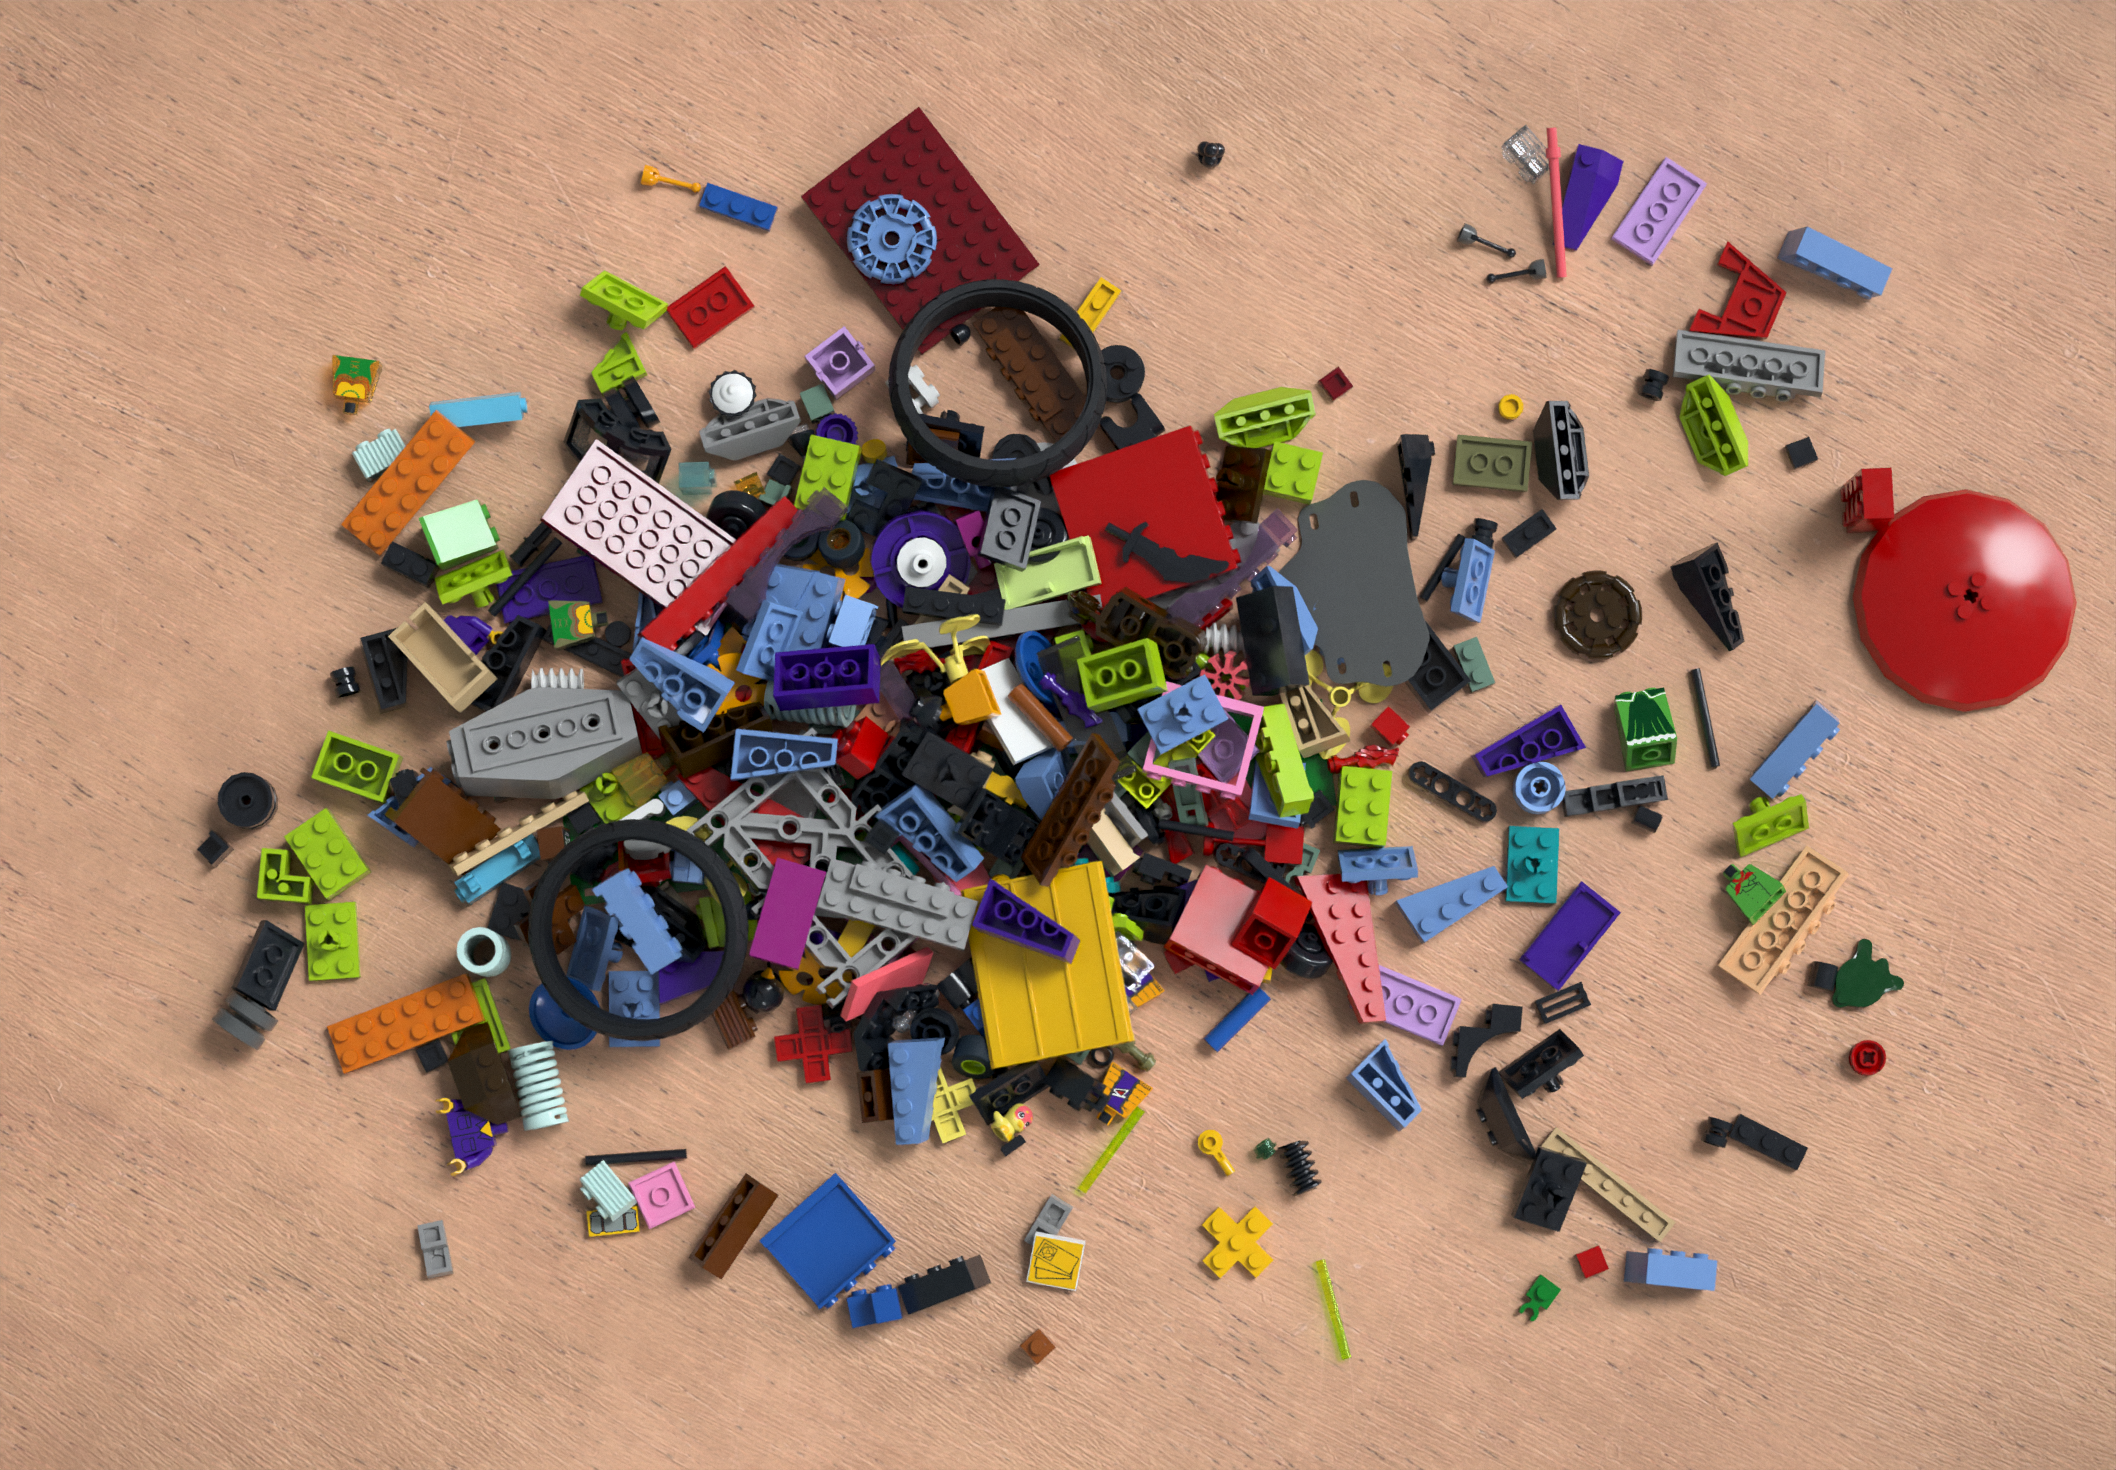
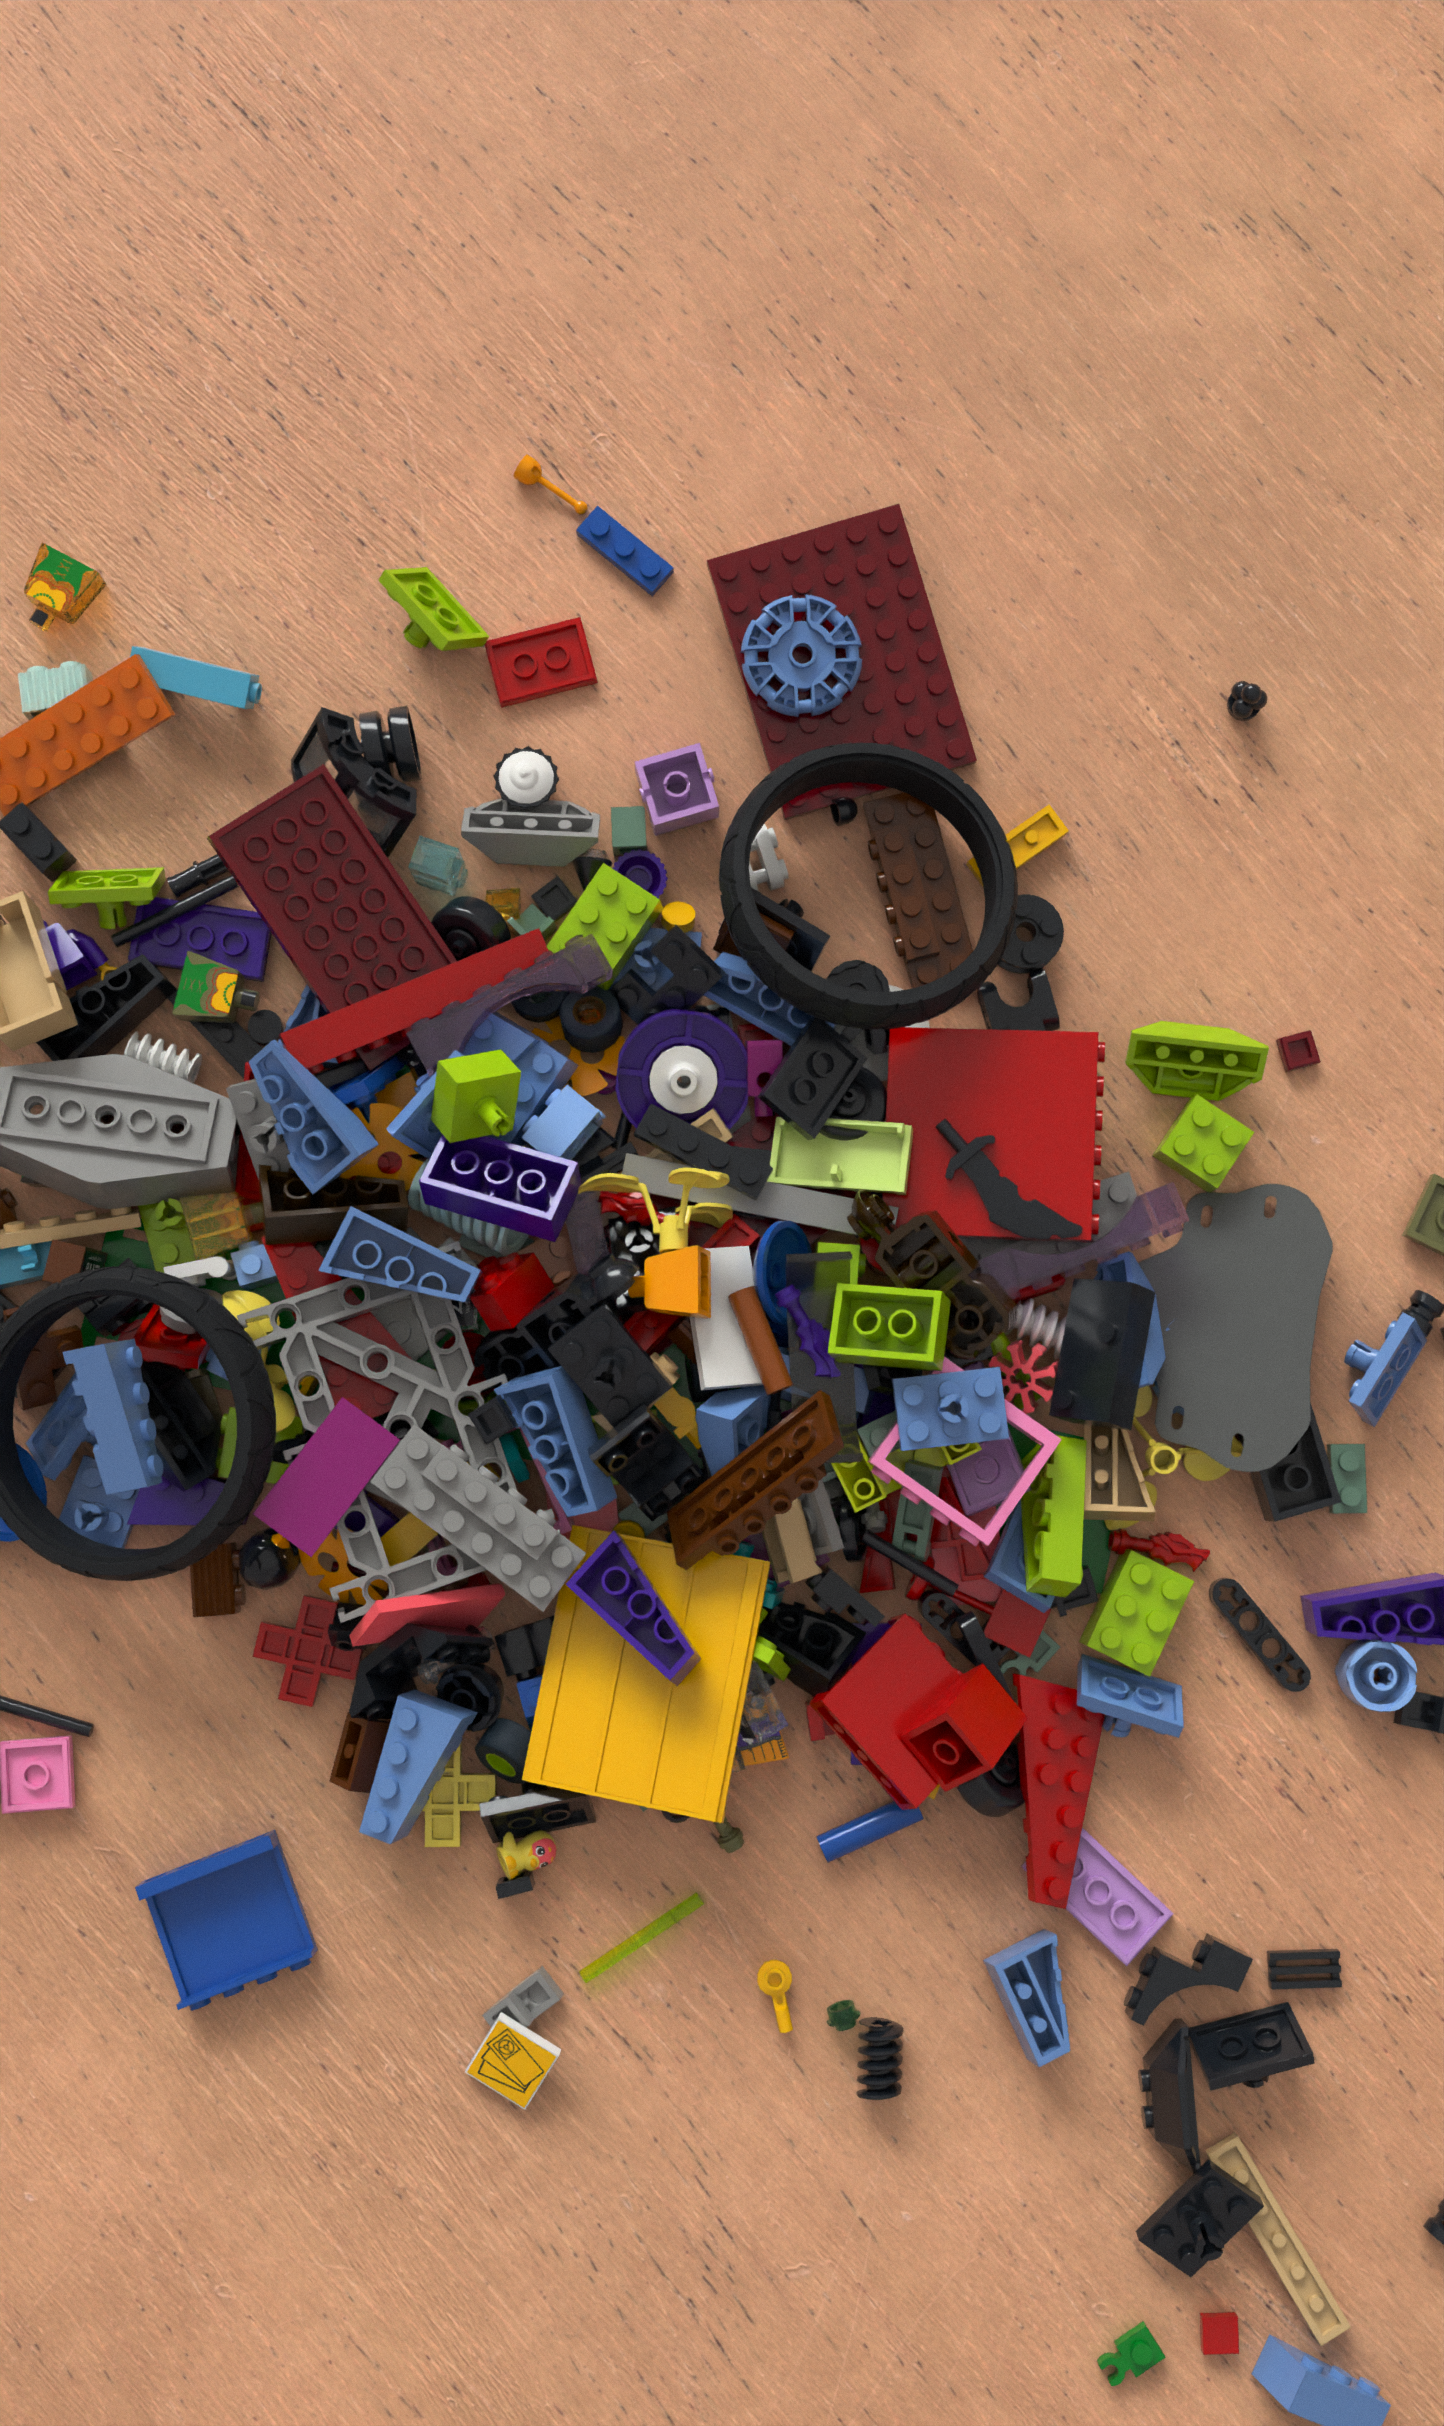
camera: 20 degrees right, 0 degrees up
slope [418,499,500,571] -> none
black tile [567,801,601,835] -> none
lime wing [591,332,647,396] -> none
reddish brown brick [689,1173,778,1280] -> none
blue brick [847,1284,903,1328] -> none
black wedge [898,1255,991,1315] -> none
dark orange brick [1020,1328,1056,1365] -> none
black brick [1043,1057,1111,1113] -> none
torso [1096,1062,1153,1126] -> none
yellow plate [1202,1206,1273,1278] -> none
dark brown plate [1216,446,1272,524] -> none
clear neon green bar [1315,1259,1351,1360] -> none
red brick [1369,706,1410,747] -> none
medium blue wedge [1394,866,1508,944] -> none
black wedge [1397,434,1435,540] -> none
black bar [1419,534,1465,602] -> none
teal plate [1505,826,1560,904] -> none
dark purple container [1518,881,1621,991] -> none
none -> lime brick [431,1049,521,1143]

